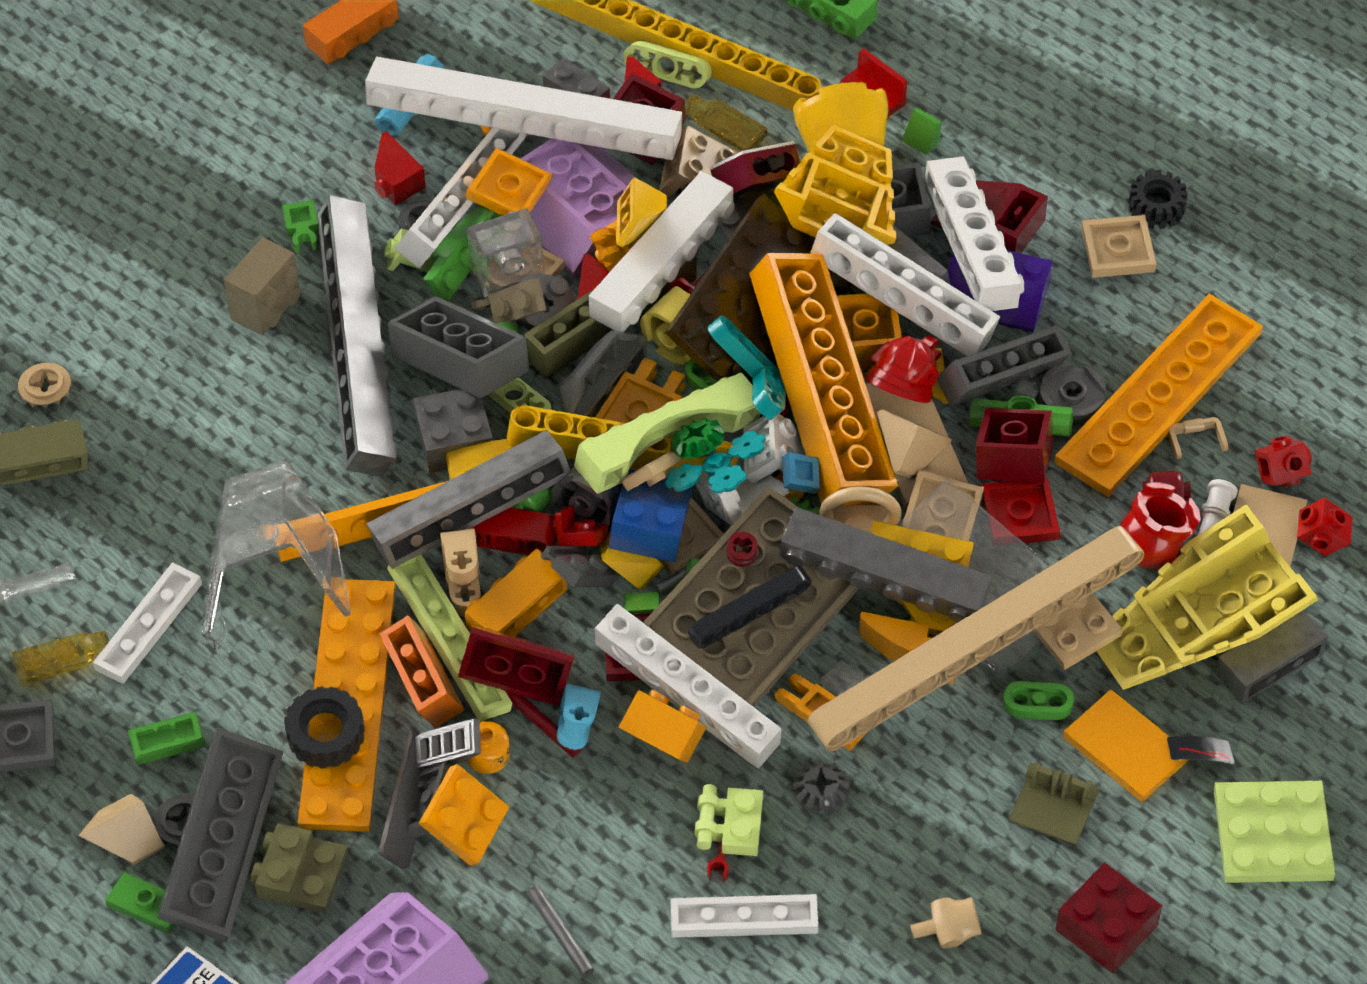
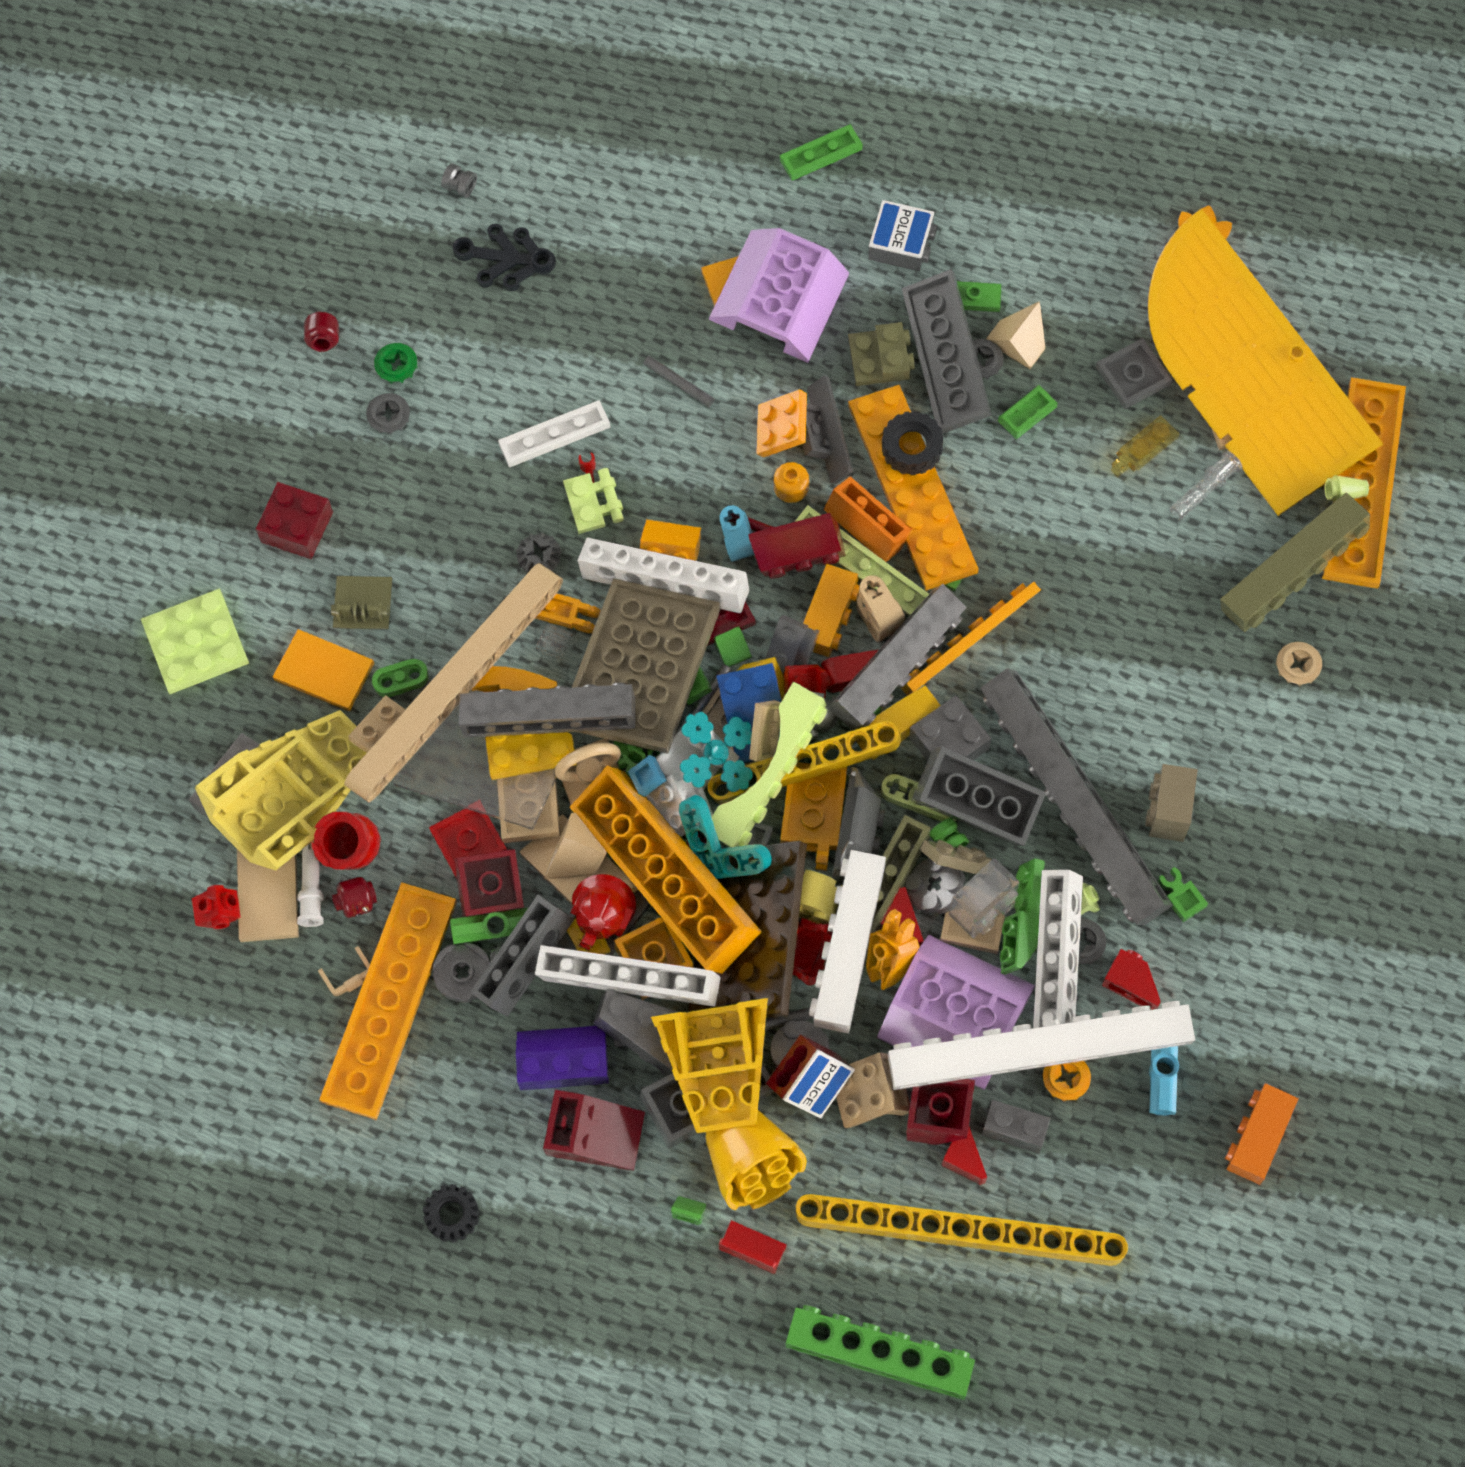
camera: 160 degrees right, 15 degrees up
white plate [93,562,202,684] -> none
clear windscreen [201,458,351,660] -> none
flat silver slope [415,719,481,770] -> none
light orange tile [466,147,553,225] -> none
yellow slope [616,177,667,247] -> none
yellowish green beam [623,41,712,88] -> none
green gear [671,417,725,459] -> none
clear yellow hinge [685,93,767,151] -> none
black beam [688,566,812,649] -> none
dark red bush [726,531,758,567] -> none
tan piece [910,897,982,949] -> none
white brick [924,156,1024,311] -> none
tan plate [1081,215,1157,278] -> none
black sticker [1167,736,1234,764] -> none
red brick [1254,436,1312,487] -> none

